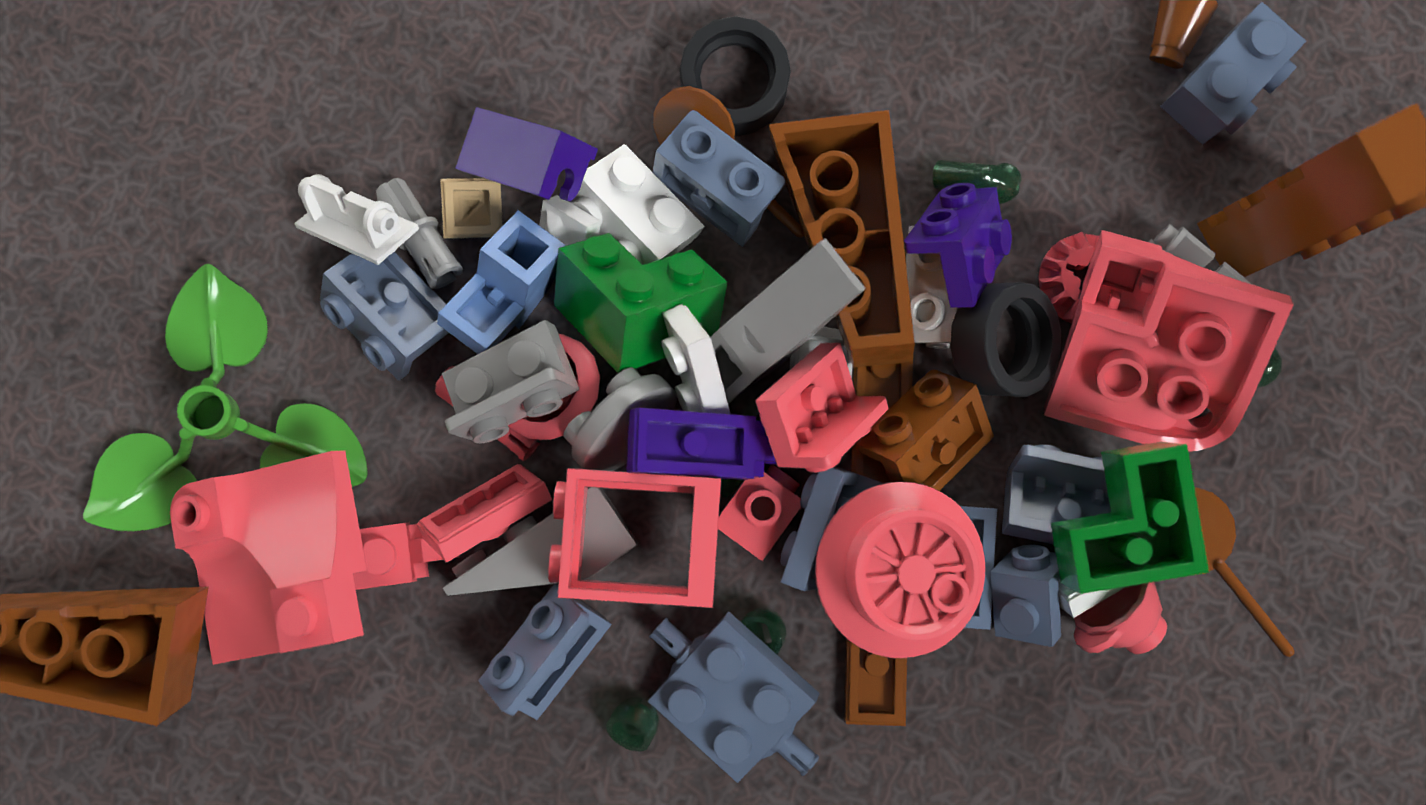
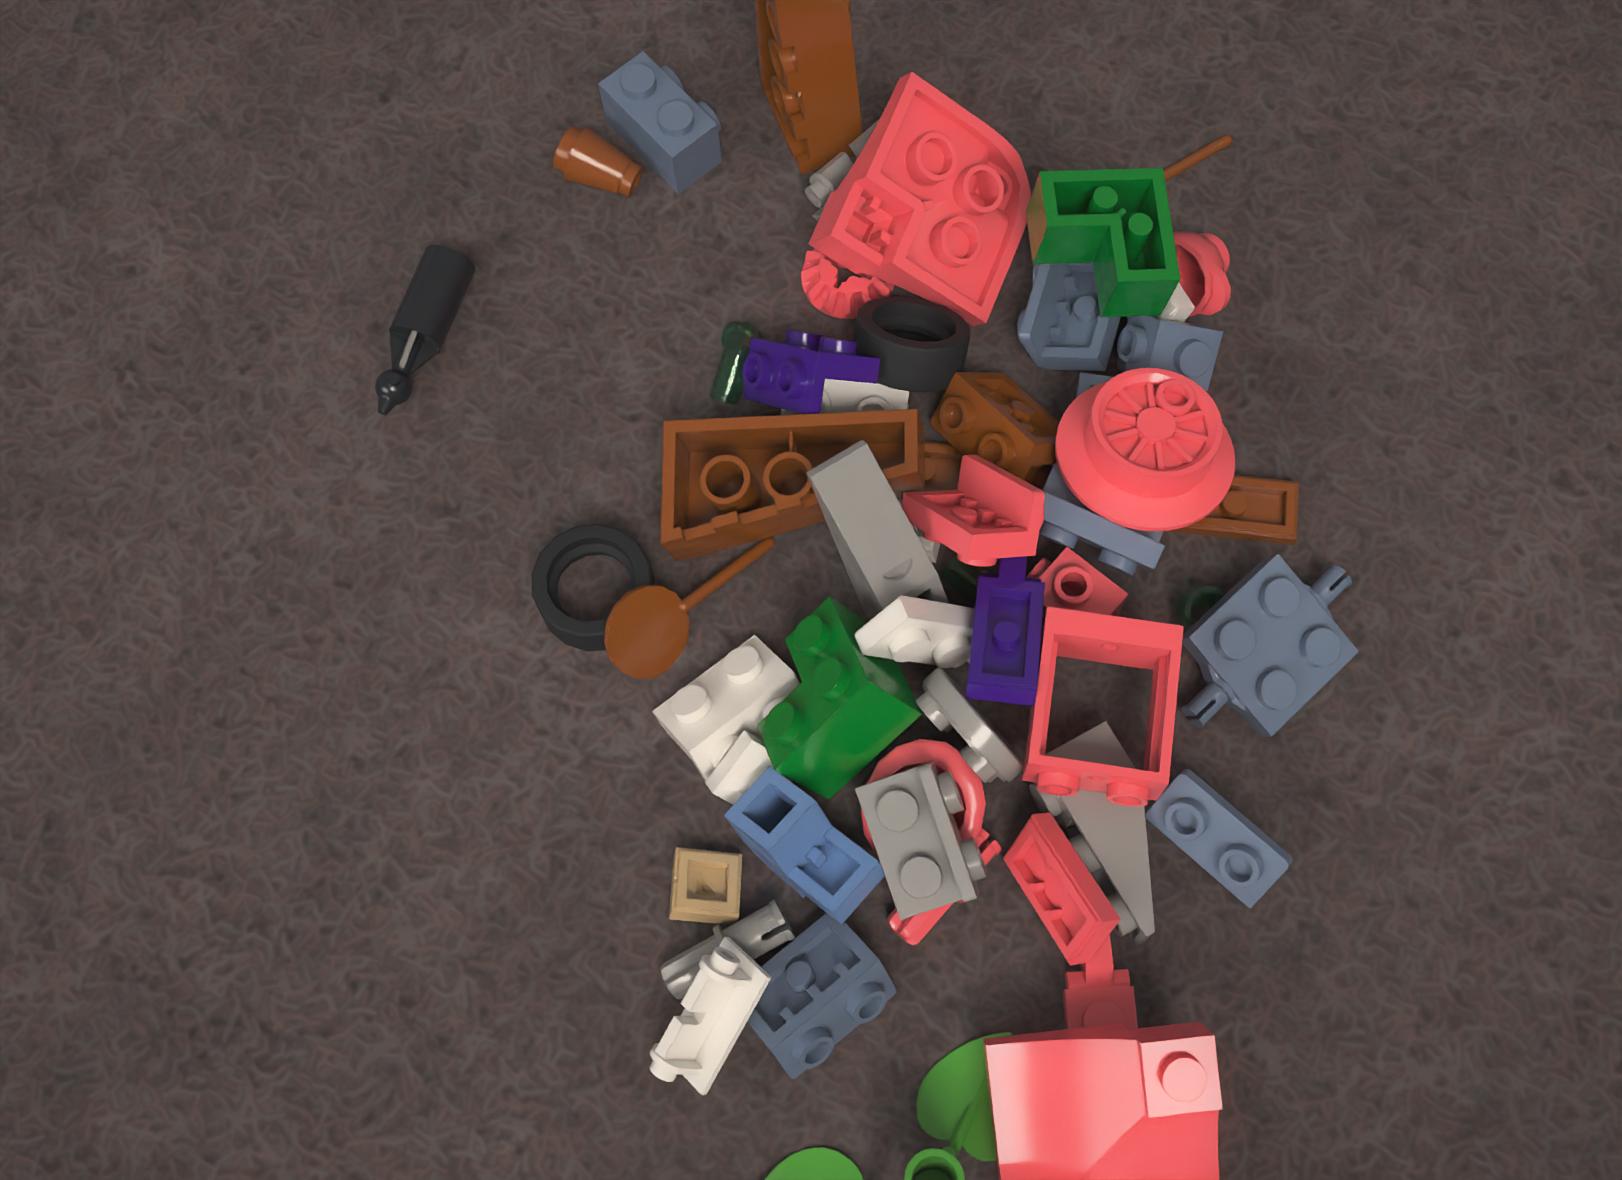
camera: 80 degrees left, 15 degrees down
hinge [455,107,598,202] -> none
clear green hinge [606,697,660,752] -> none
sand blue bracket [653,110,785,247] -> none

